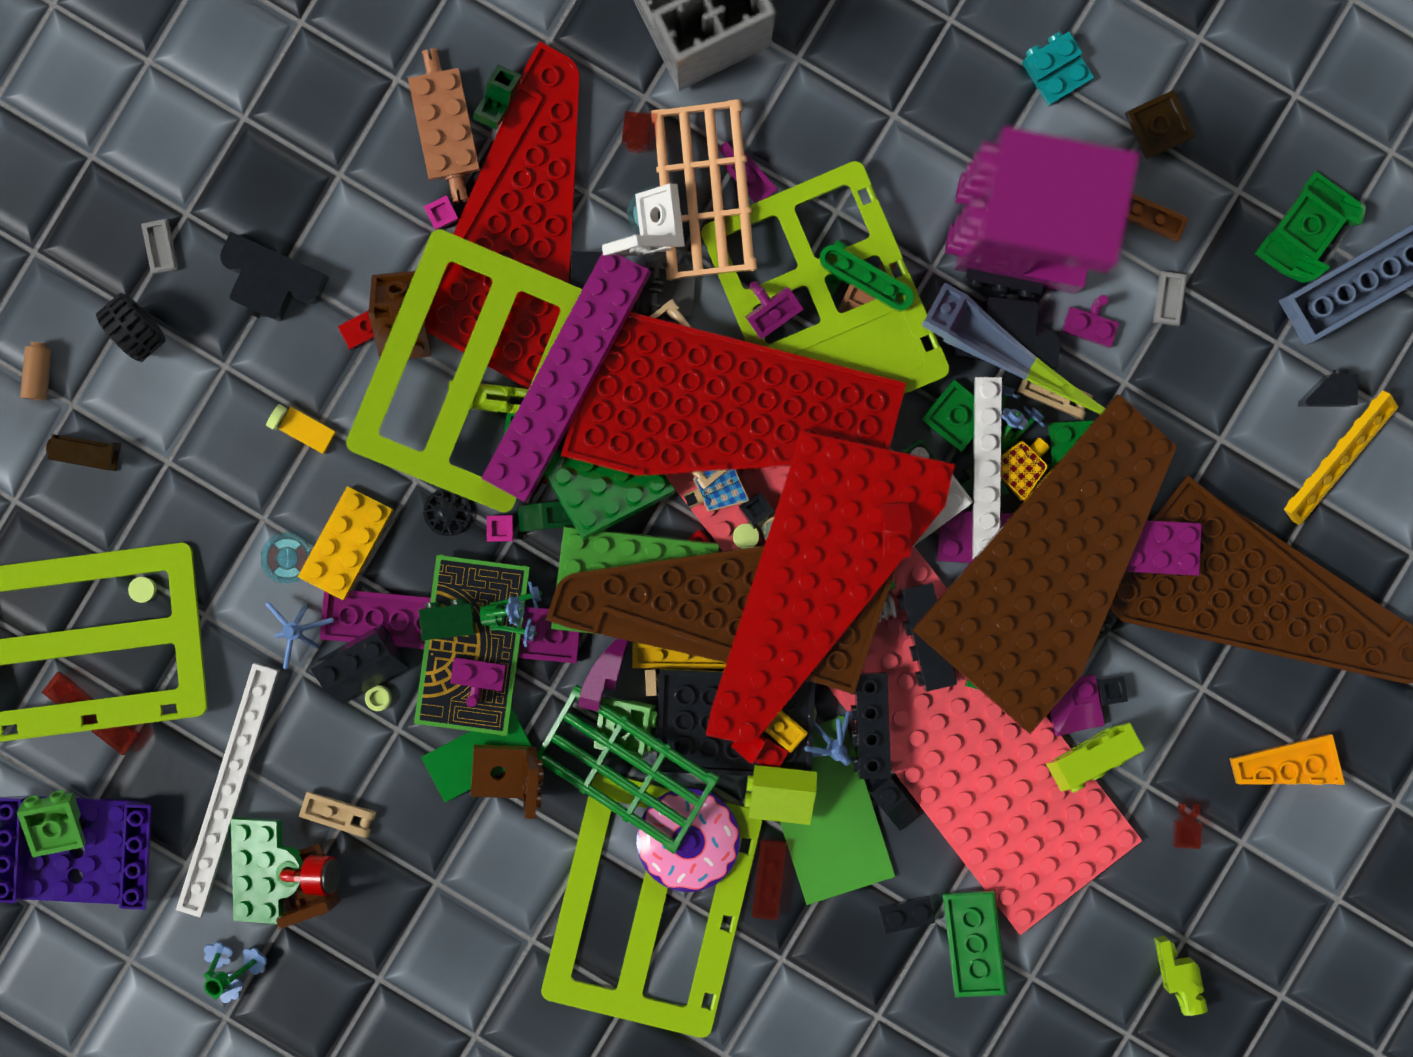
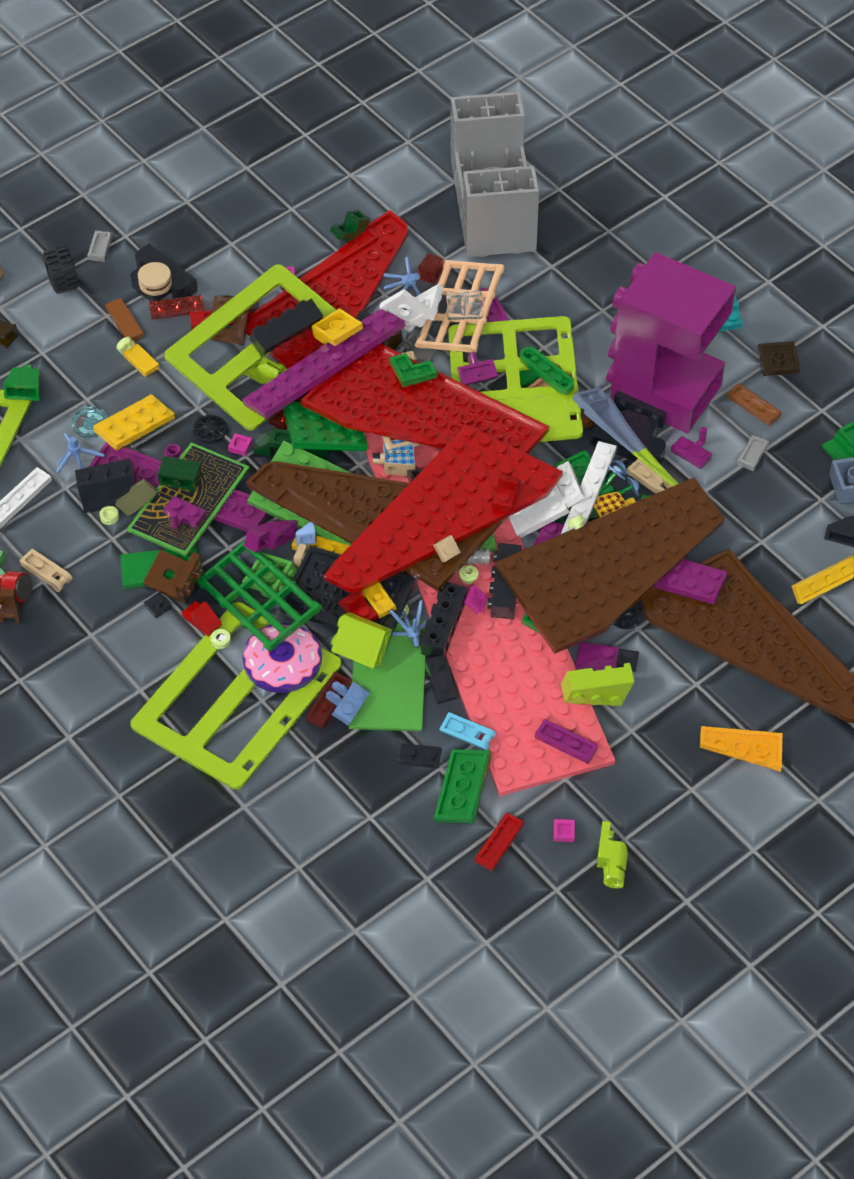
camera: 25 degrees right, 35 degrees down
nougat plate [408,48,480,204] -> none
plant [480,581,542,647] -> none
clear red plate [1172,802,1202,849] -> none
none -> green torso [3,364,40,401]
none -> dark orange tile [105,298,144,341]
none -> olive slope [115,479,157,516]
none -> tan head [138,262,172,296]
none -> black plate [144,592,172,618]
none -> clear red plate [149,295,204,320]
none -> magenta plate [164,444,183,459]
none -> red slope [181,601,222,637]
none -> yellowish green tile [211,629,231,649]
none -> black brick [249,298,323,357]
none -> light blue slope [295,522,316,546]
none -> yellow plate [311,308,363,346]
none -> medium blue hinge [326,681,370,725]
none -> medium blue plant [384,257,421,296]
none -> green plate [389,353,437,387]
none -> tan plate [433,535,461,562]
none -> medium azure plate [439,712,497,750]
none -> clear panel [446,291,484,320]
none -> yellowish green plate [459,565,479,584]
none -> dark pink plate [464,585,488,614]
none -> red plate [474,812,524,872]
none -> magenta plate [535,719,598,764]
none -> dark pink plate [553,819,575,842]
none -> white plate [557,461,585,508]
none -> yellowish green plate [567,514,586,530]

